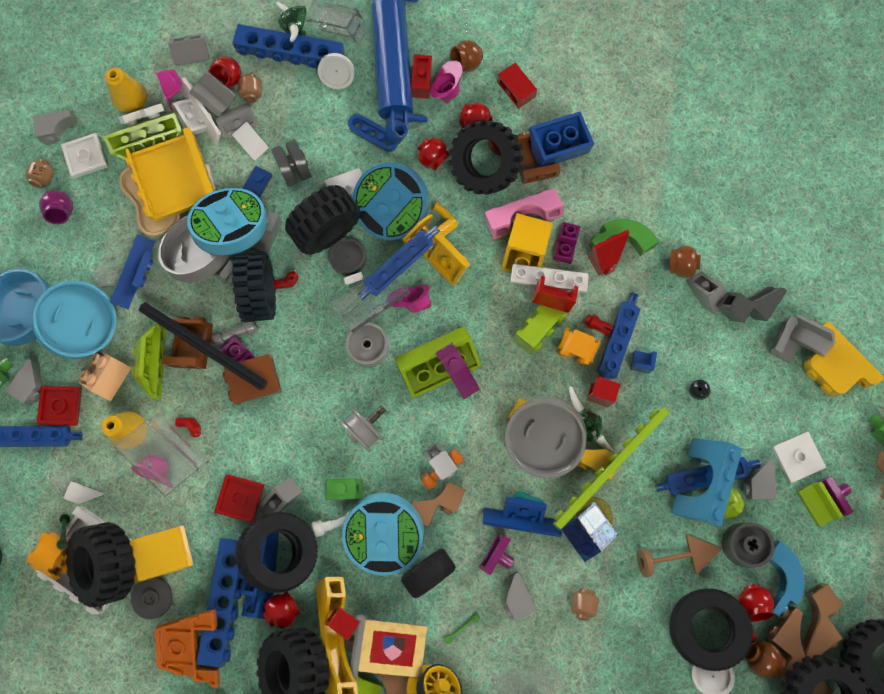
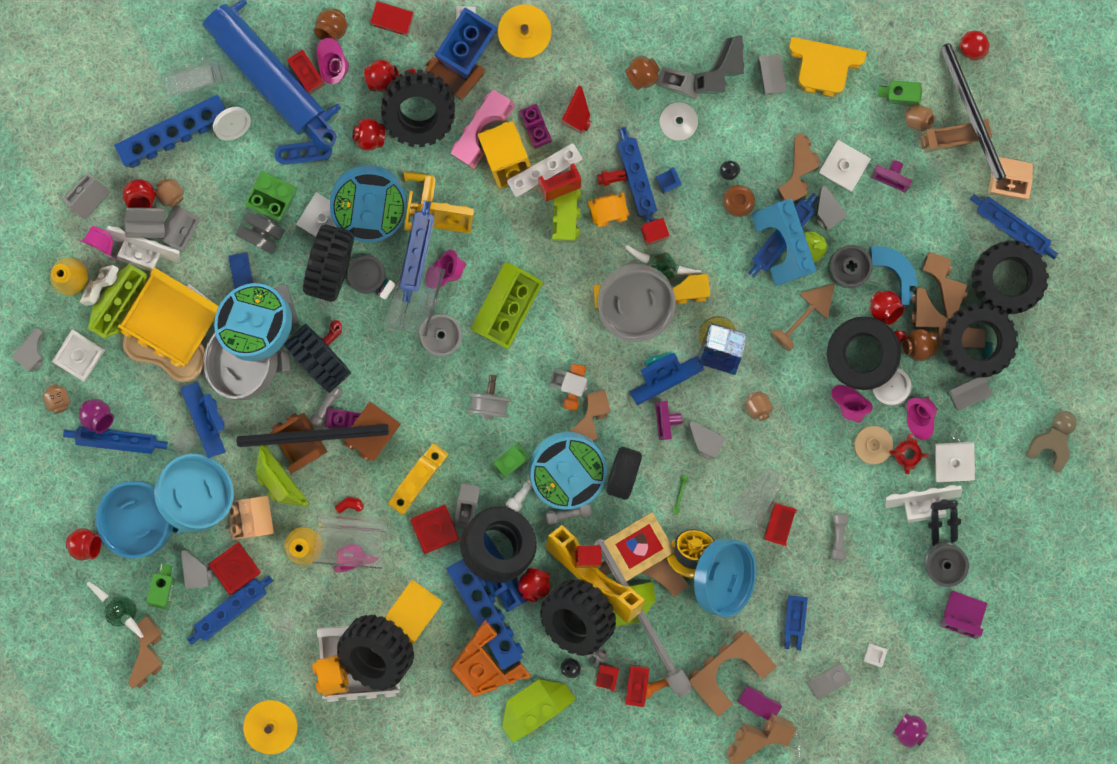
camera: 40 degrees left, 10 degrees up
dark green axle [57,514,70,549] -> none
white sticker [64,481,104,504] -> none
dark grey piece [131,578,173,619] -> none
white sticker [232,121,269,160] -> none
clear green helmet [276,2,307,42] -> none
magenta slope [436,343,480,399] -> none
lime plate [553,407,670,530] -> none
bright green arch [589,219,660,256] -> none
light grey panel [790,315,836,357] -> none
lime panel [796,482,843,527] -> none
none -> blue plate [63,426,168,454]
none -> bright green slope [245,171,298,222]
none -> yellow brick [388,443,449,515]
none -> yellow piece [498,4,552,58]
none -> light grey piece [545,503,592,526]
none -> white dish [660,102,698,141]
none -> dark orange piece [723,185,755,217]
none -> medium nougat arch [777,133,820,202]
none -> dark pink piece [831,385,873,423]

